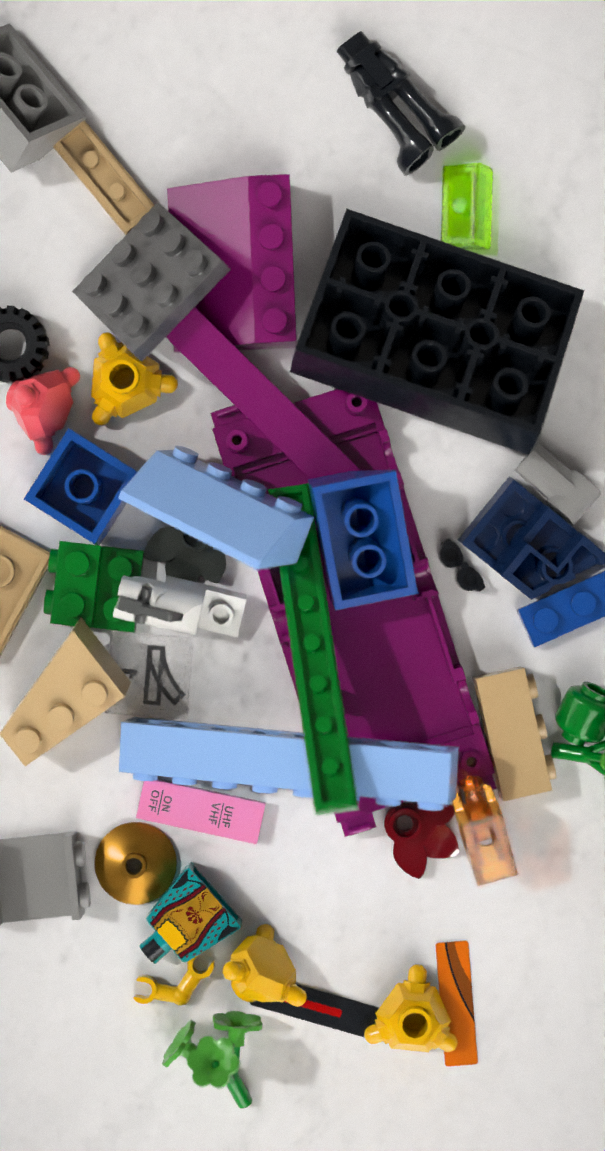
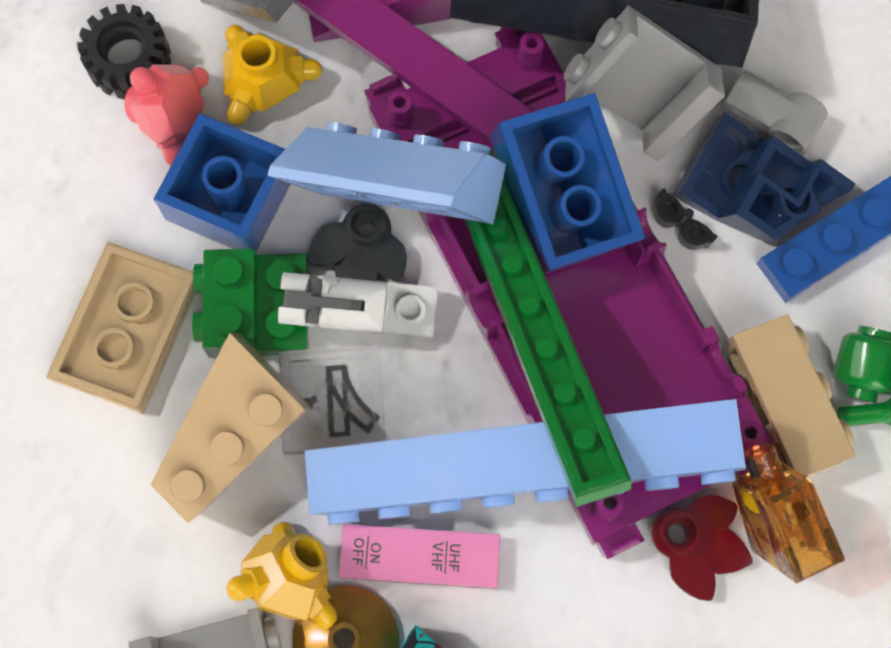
camera: 15 degrees left, 15 degrees down
none -> yellow rock [226,522,337,629]
none -> light grey panel [564,5,725,162]

